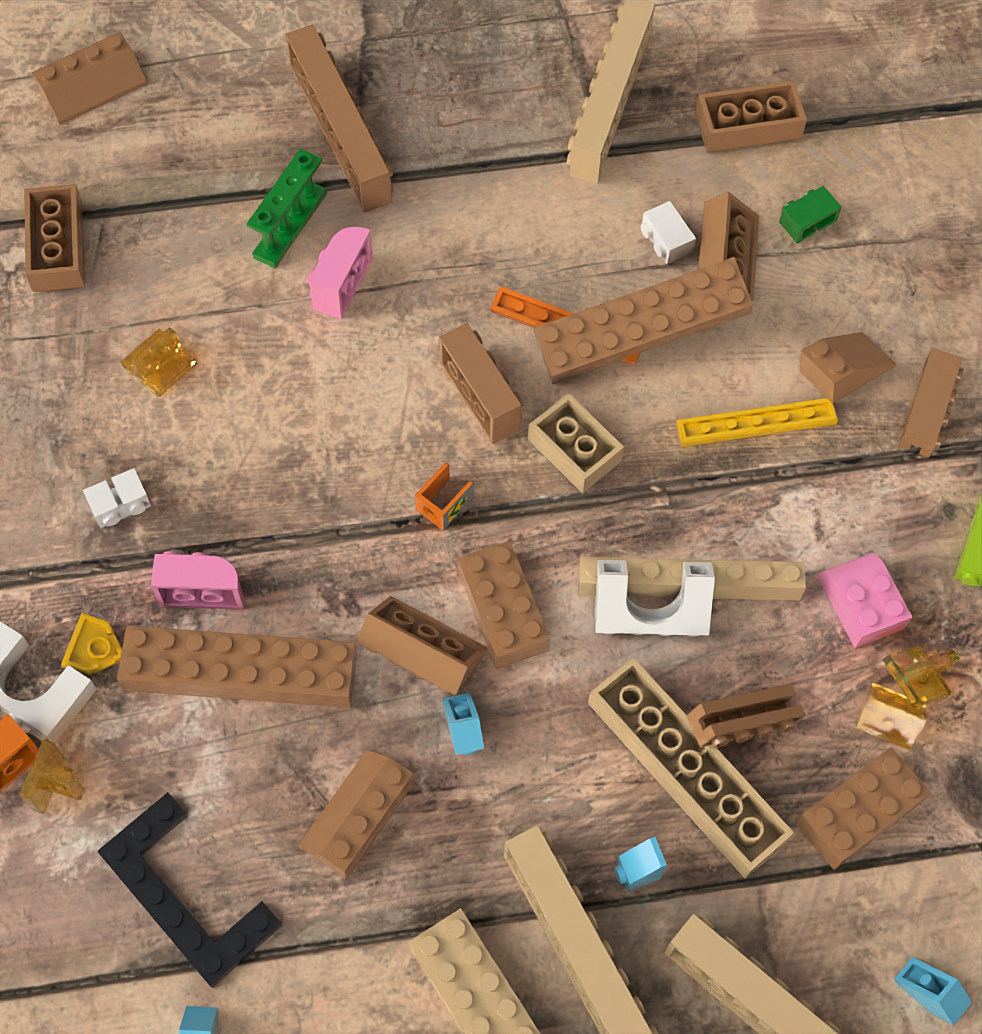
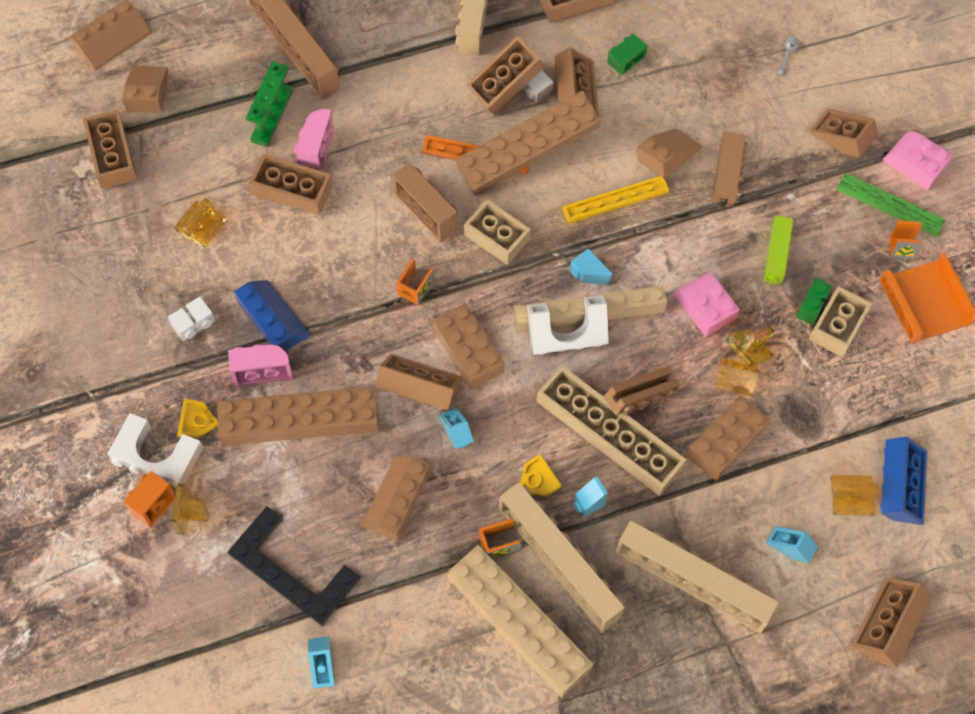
camera: 10 degrees left, 0 degrees up
none -> medium nougat slope [122,66,168,113]
none -> blue slope [234,280,310,352]
none -> medium nougat brick [249,153,333,215]
none -> medium nougat brick [466,36,546,115]
none -> orange piece [479,519,521,559]
none -> yellow plate [520,454,563,498]
none -> medium azure slope [570,249,613,285]

